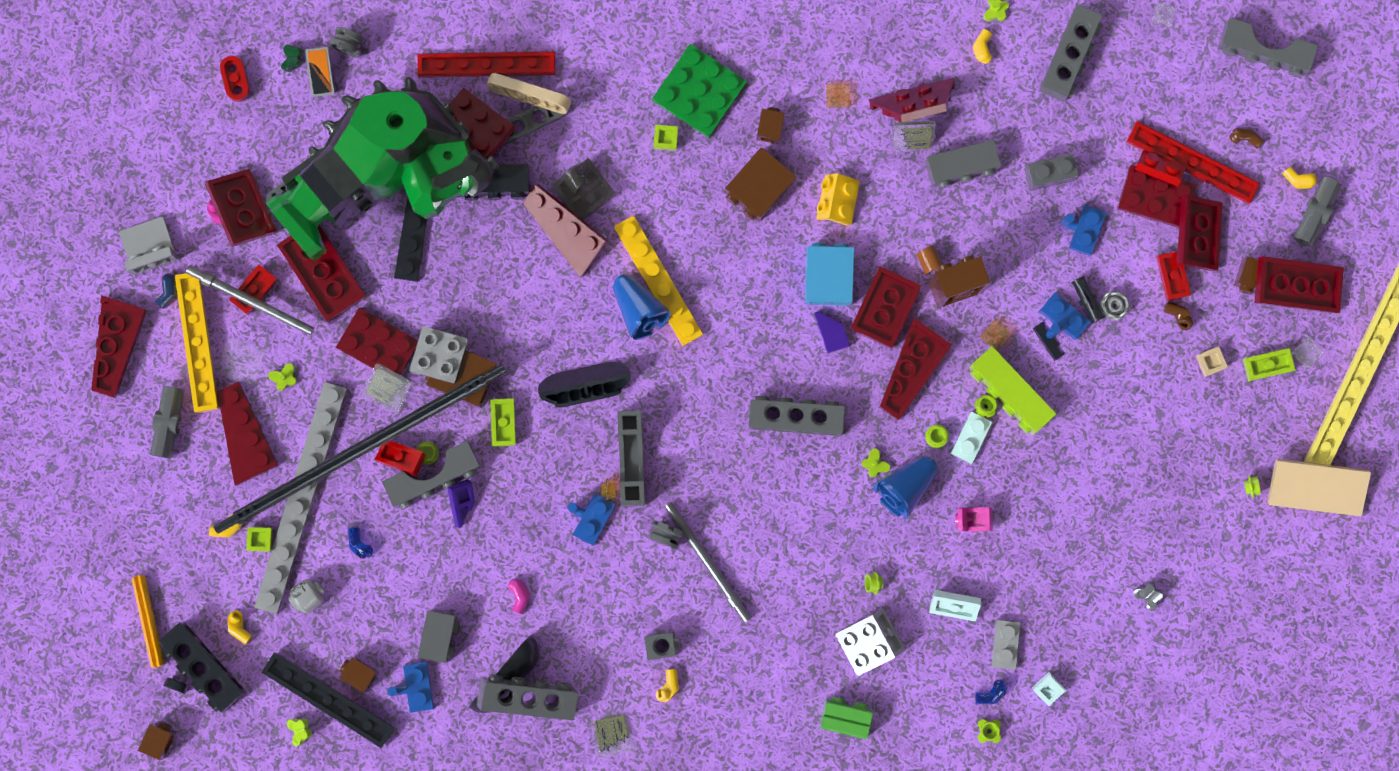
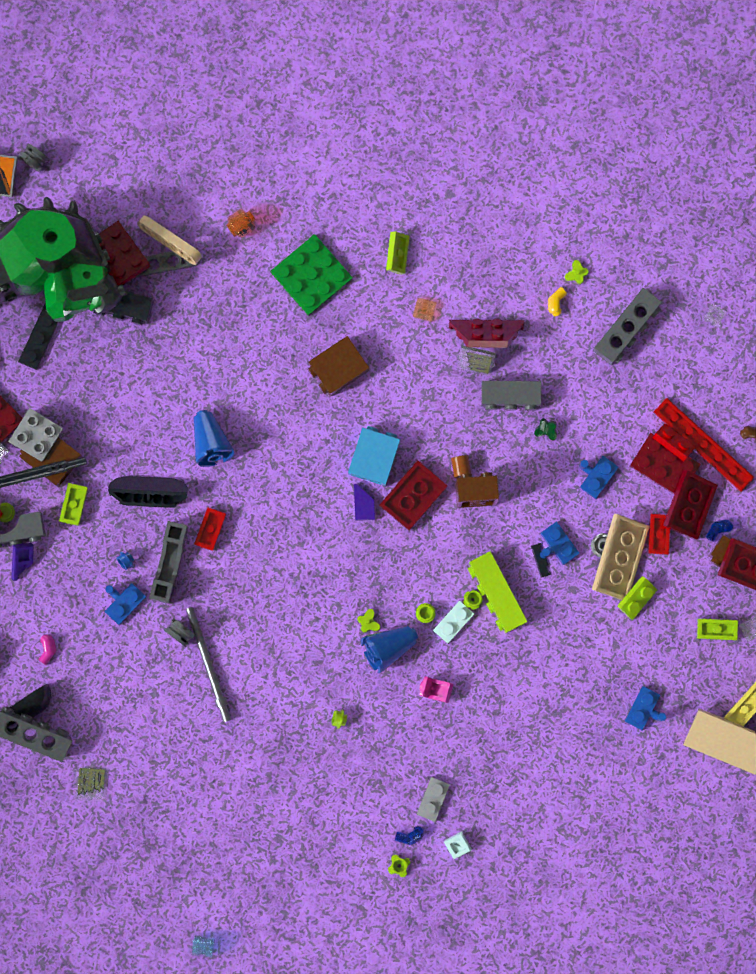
camera: 20 degrees right, 0 degrees up
red tile [418,51,556,78] -> none
wing [523,184,609,278] -> none
clear smoke plate [551,158,616,220] -> none
clear yellow plate [601,478,616,501] -> none
yellow plate [614,215,703,346] -> none
dark grey brick [644,632,680,660] -> none
lime plate [653,125,678,151] -> none
yellow arm [656,669,679,702] -> none
dark grey brick [748,396,845,436] -> none
reddish brown brick [756,107,785,144] -> none
yellow bracket [817,173,860,226] -> none
bright green brick [819,697,873,739] -> none
bracket [836,609,906,675] -> none
dark red wing [879,318,952,420] -> none
light aqua plate [929,590,981,622] -> none
clear yellow tile [979,319,1012,351] -> none
dark grey brick [1024,154,1079,191] -> none
black pin [1071,276,1105,324] -> none
piece [1134,581,1164,611] -> none
reddish brown arm [1163,301,1193,331] -> none
tan plate [1196,346,1228,377] -> none
lime plate [1244,475,1261,498] -> none
none -> blue plate [116,551,134,570]
none -> red plate [194,507,227,551]
none -> clear orange head [226,209,256,238]
none -> lime plate [386,231,410,274]
none -> dark green piece [534,418,557,441]
none -> tan tile [592,514,650,600]
none -> lime plate [617,576,658,620]
none -> blue plate [624,686,666,731]
none -> clear blue arm [705,520,733,542]

